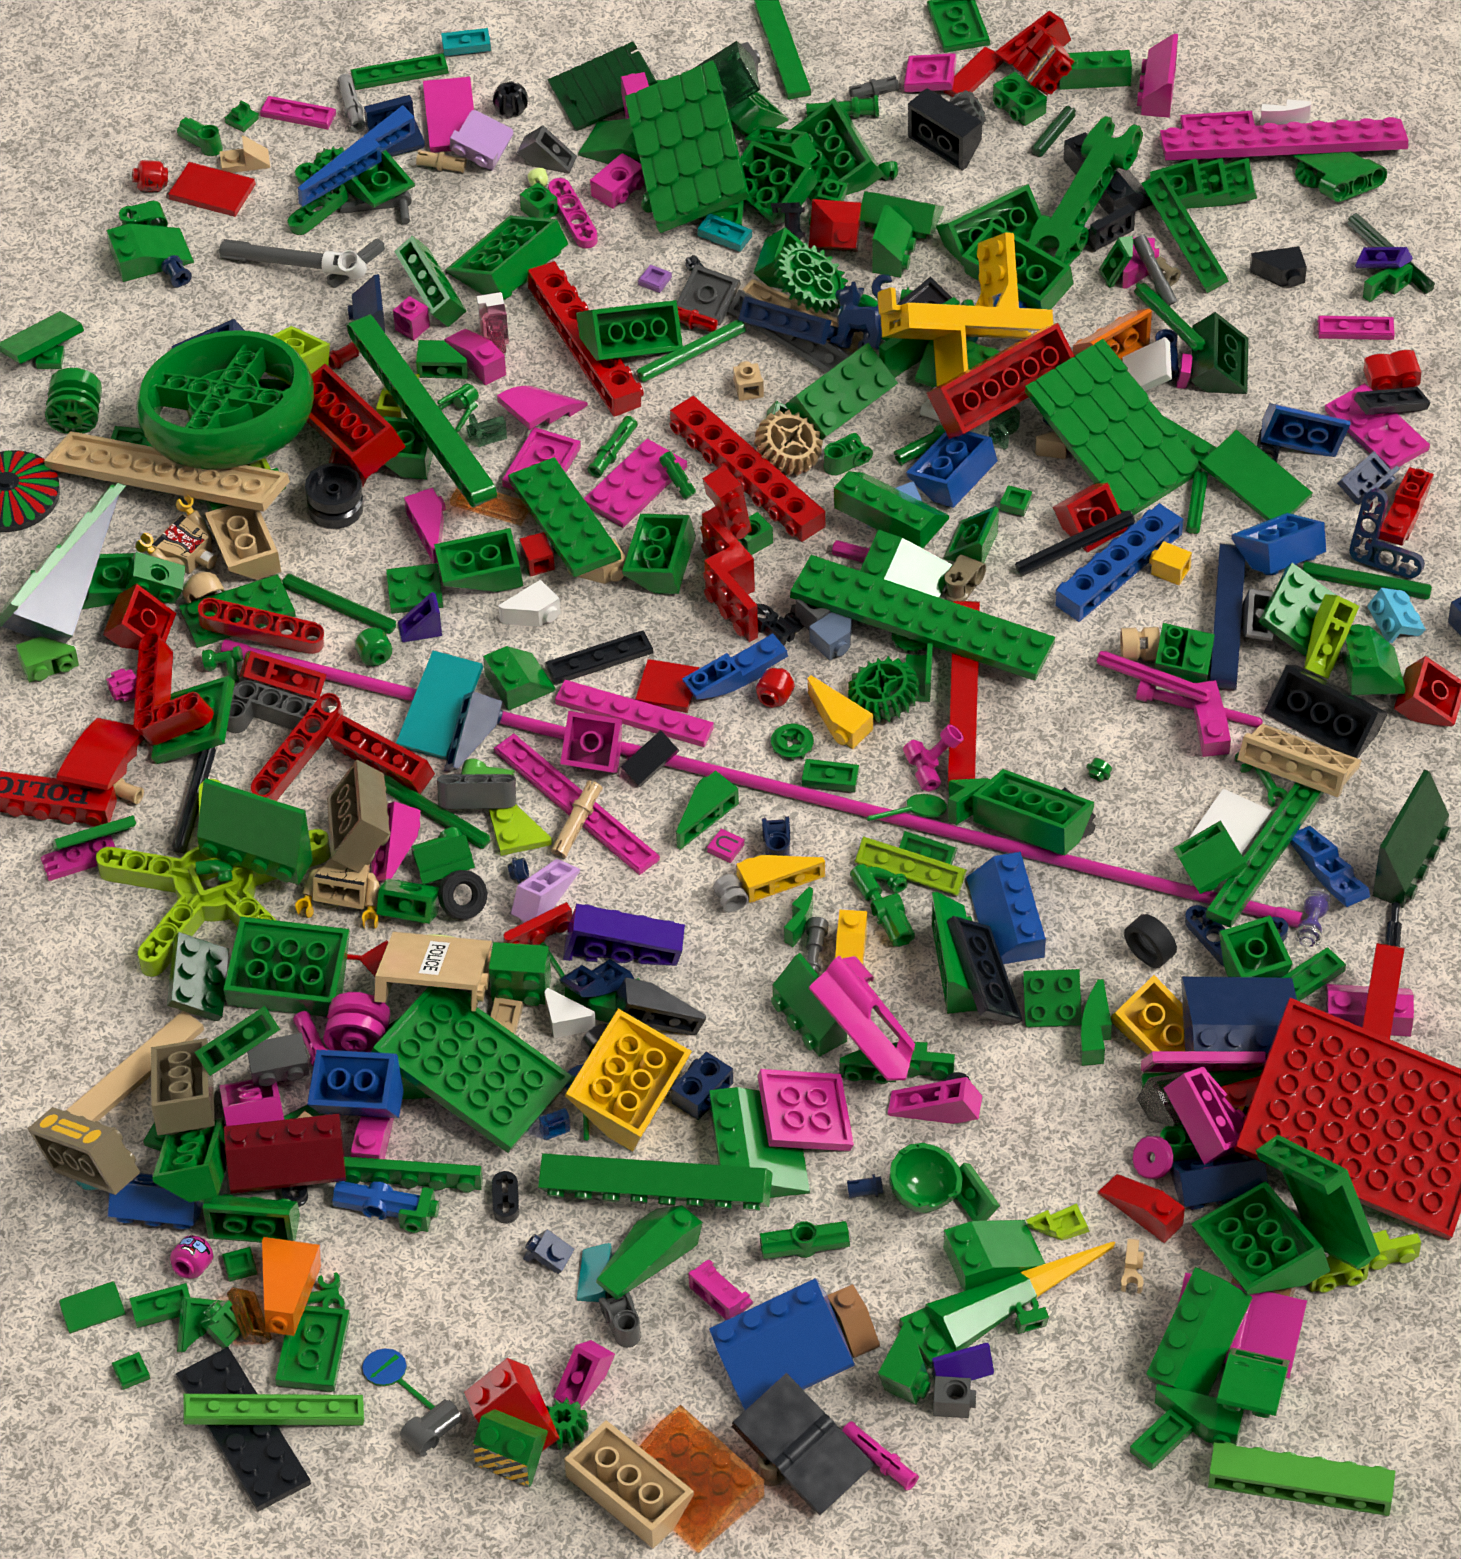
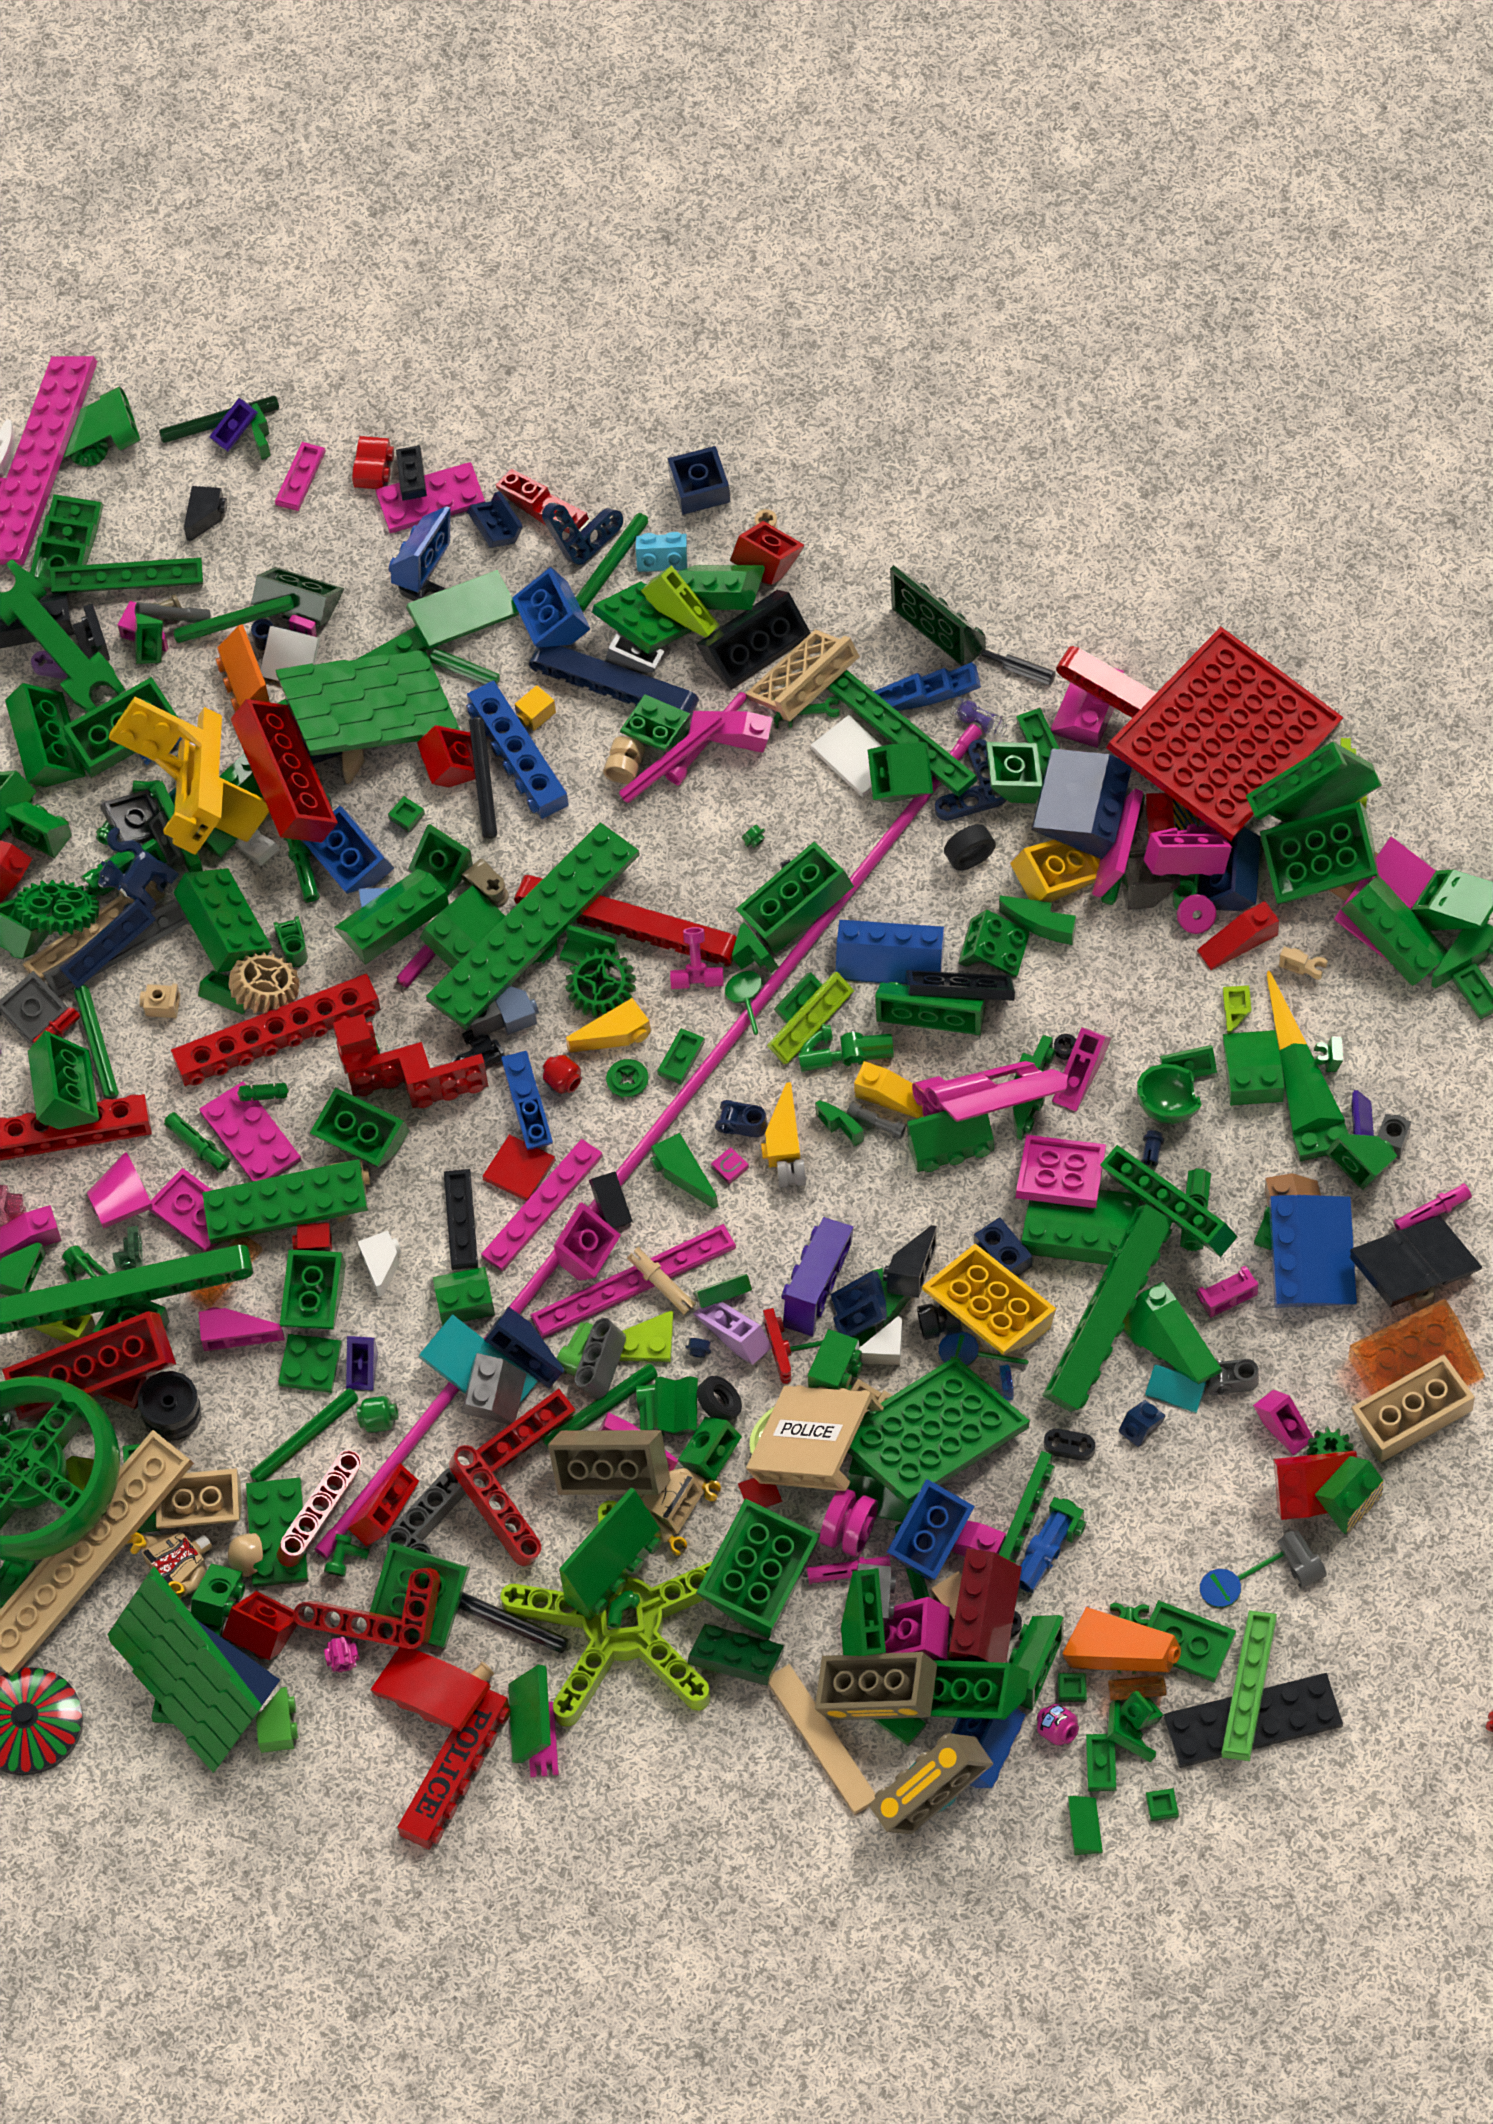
camera: 70 degrees left, 10 degrees up
none -> flat silver slope [461,1353,526,1425]
none -> green slope [693,1274,752,1308]
none -> green brick [1100,1145,1238,1258]

